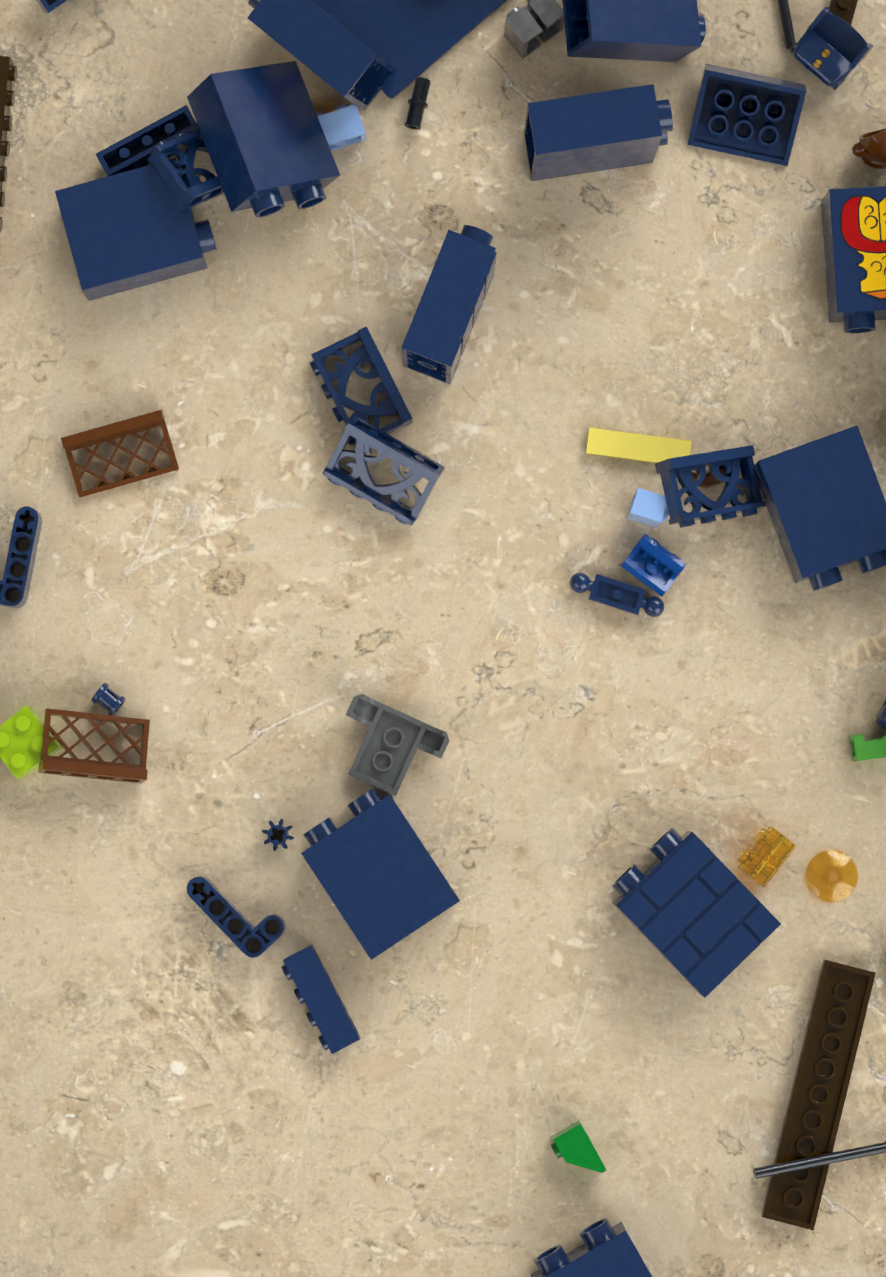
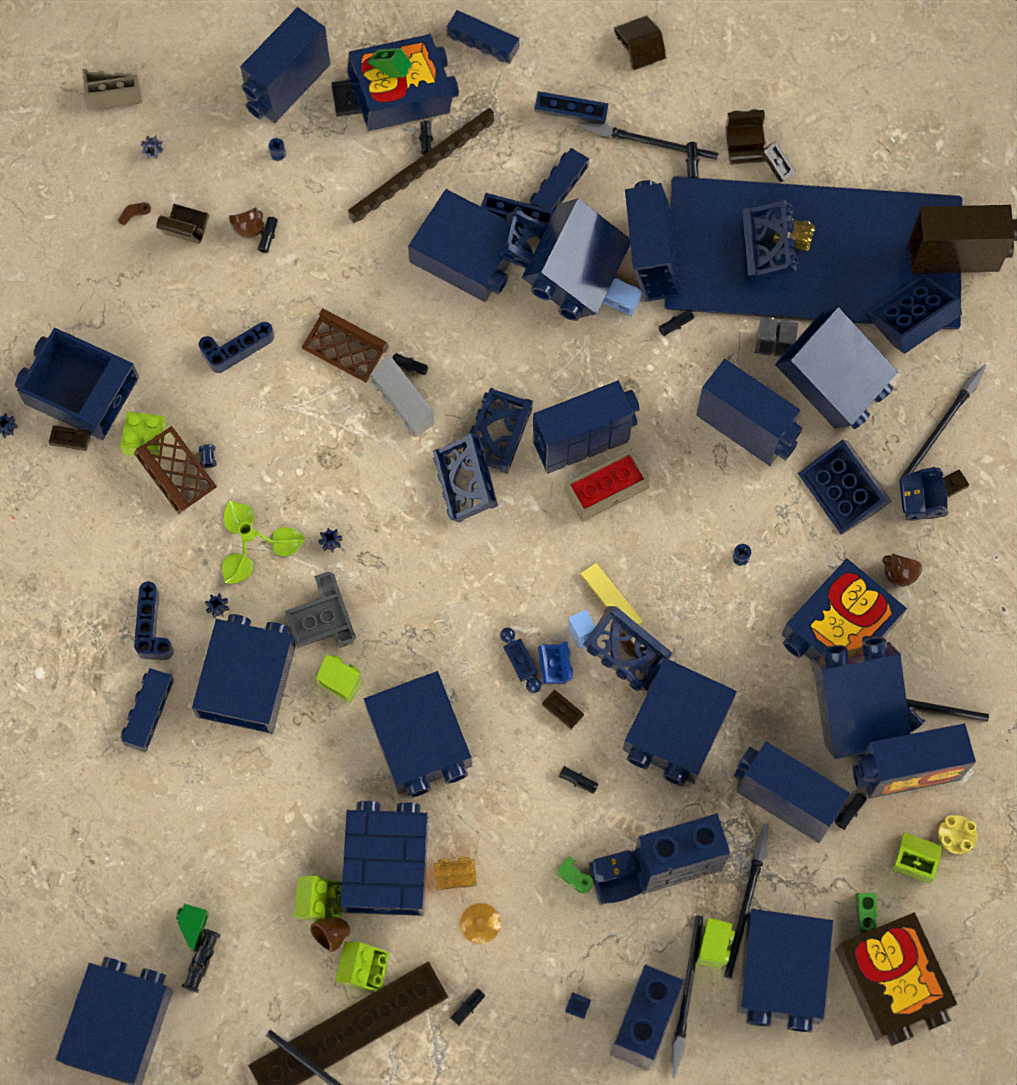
camera: 50 degrees right, 15 degrees down
none -> black piece [181,929,221,993]
none -> lime plant [222,500,305,584]
none -> lime slope [293,875,342,921]
none -> reddish brown piece [310,917,351,952]
none -> lime slope [316,654,363,703]
none -> dark blue gear [318,527,343,553]
none -> lime slope [335,941,390,992]
none -> dark blue brick [363,671,472,798]
none -> light grey slope [371,355,434,437]
none -> black axle [392,353,429,375]
none -> dark blue brick [530,148,589,211]
none -> dark brown plate [542,689,584,730]
none -> black axle [559,766,598,794]
none -> brick [564,449,650,522]
none -> dark blue bush [733,544,751,566]

